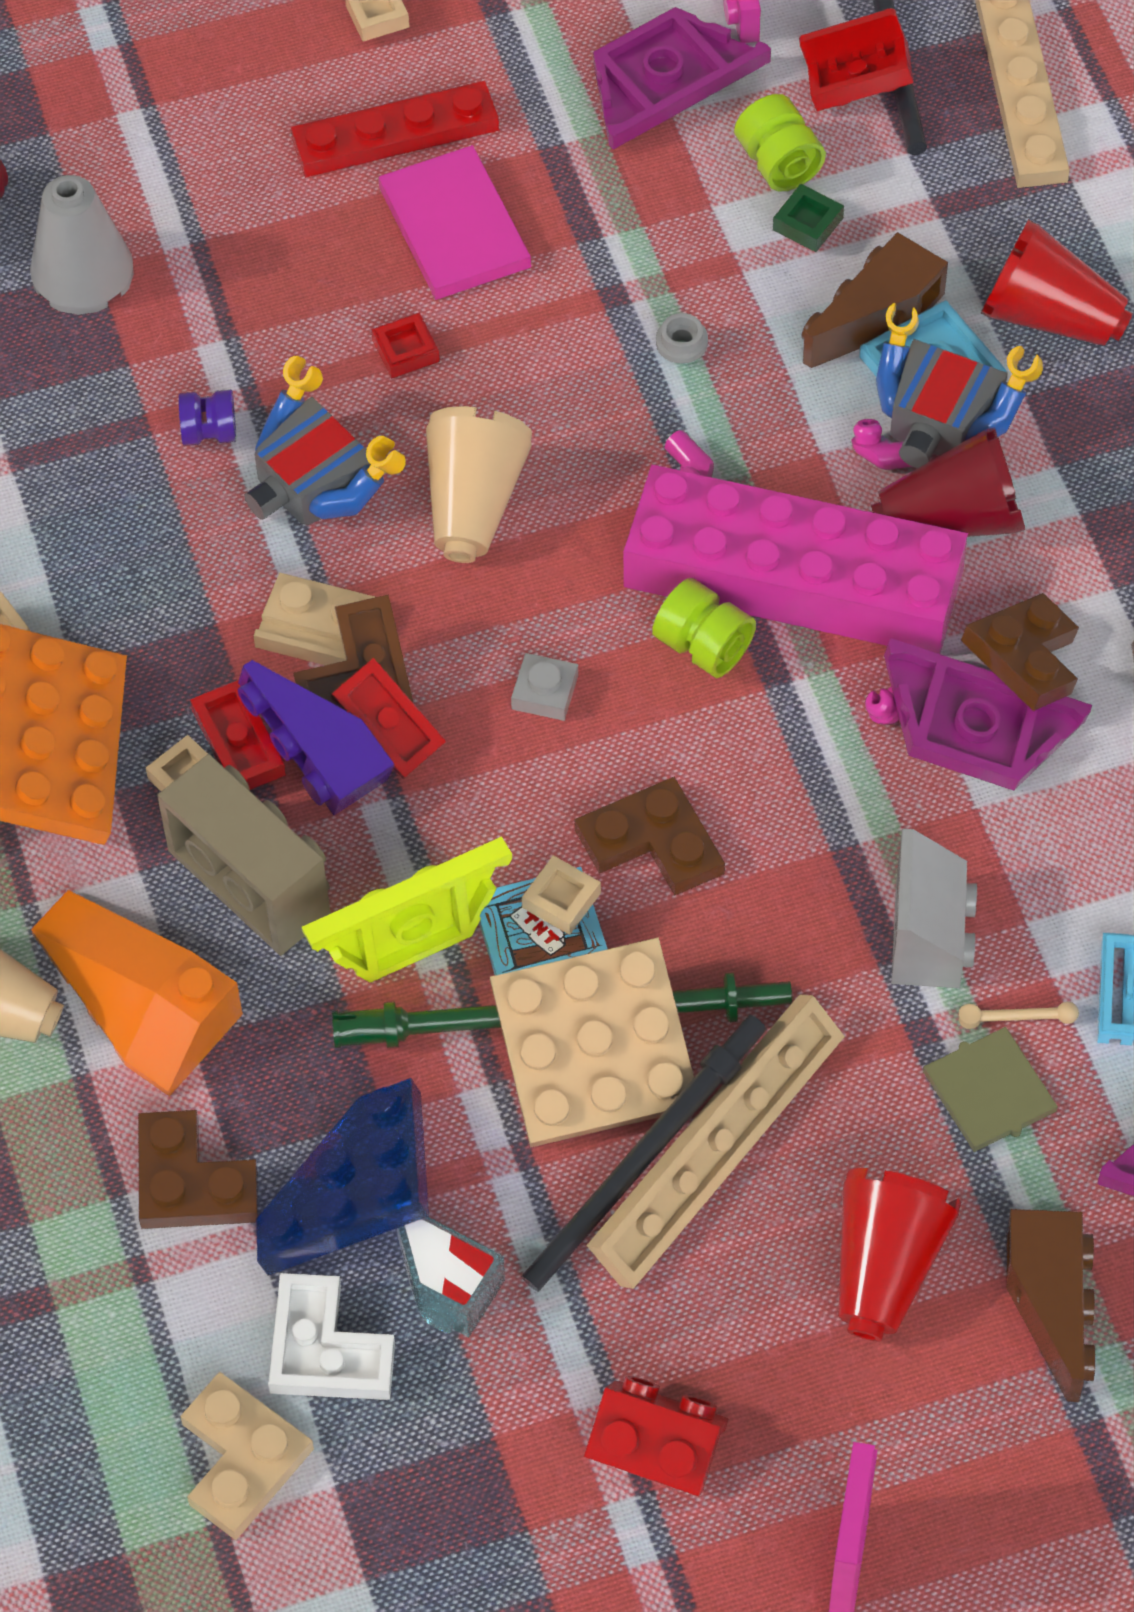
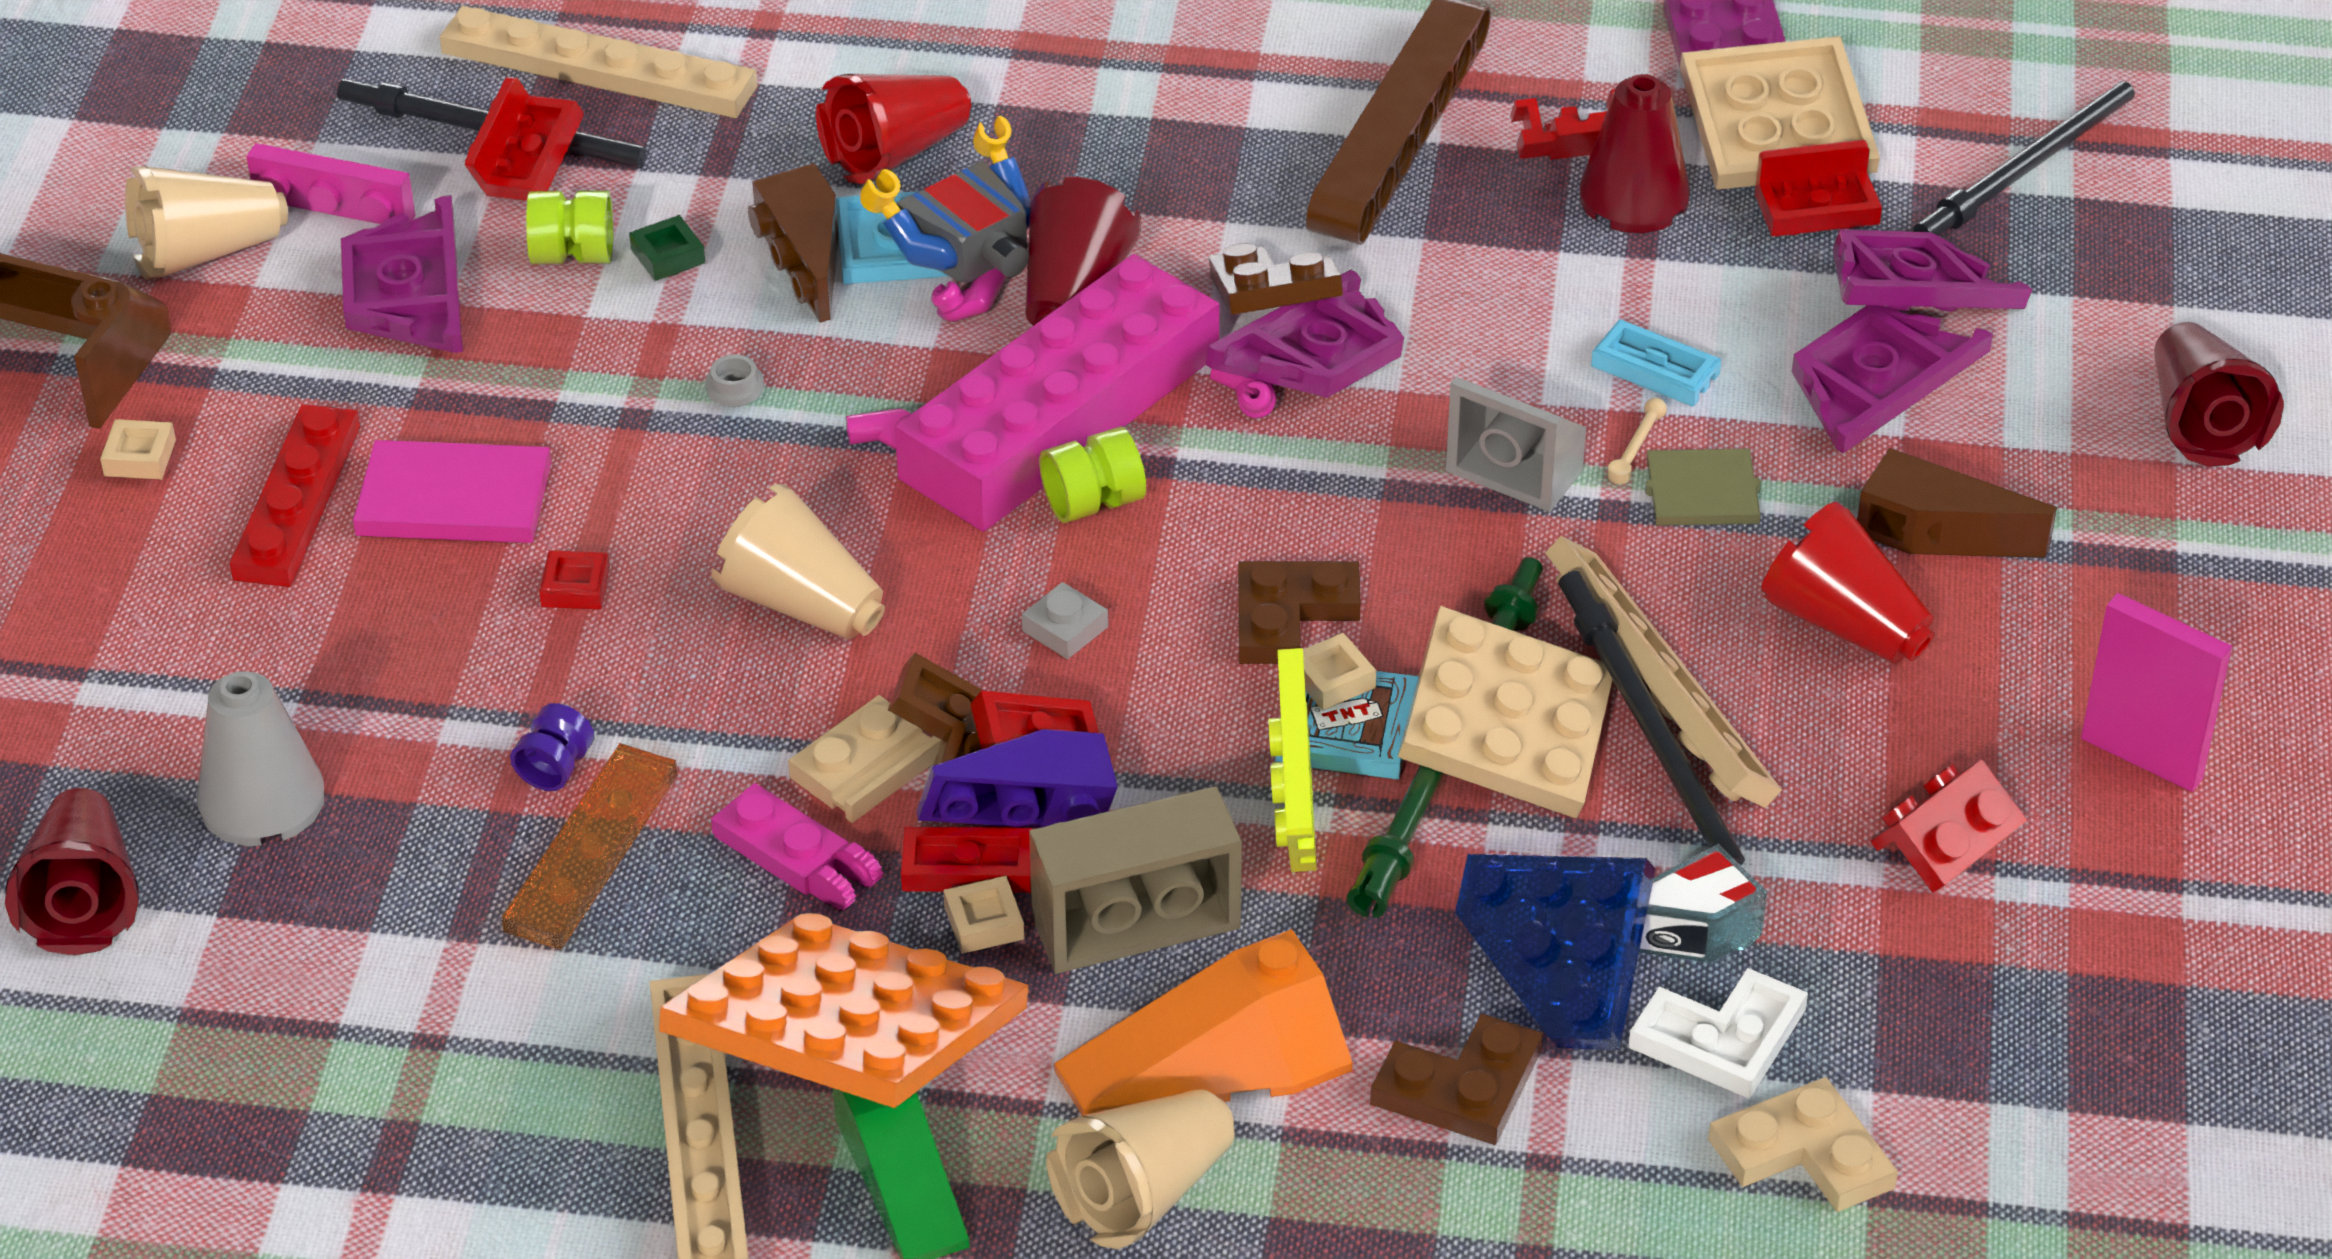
camera: 65 degrees left, 15 degrees down
torso [244,356,406,525] -> none
none -> clear orange tile [501,743,678,950]
none -> dark pink hinge [711,783,883,911]

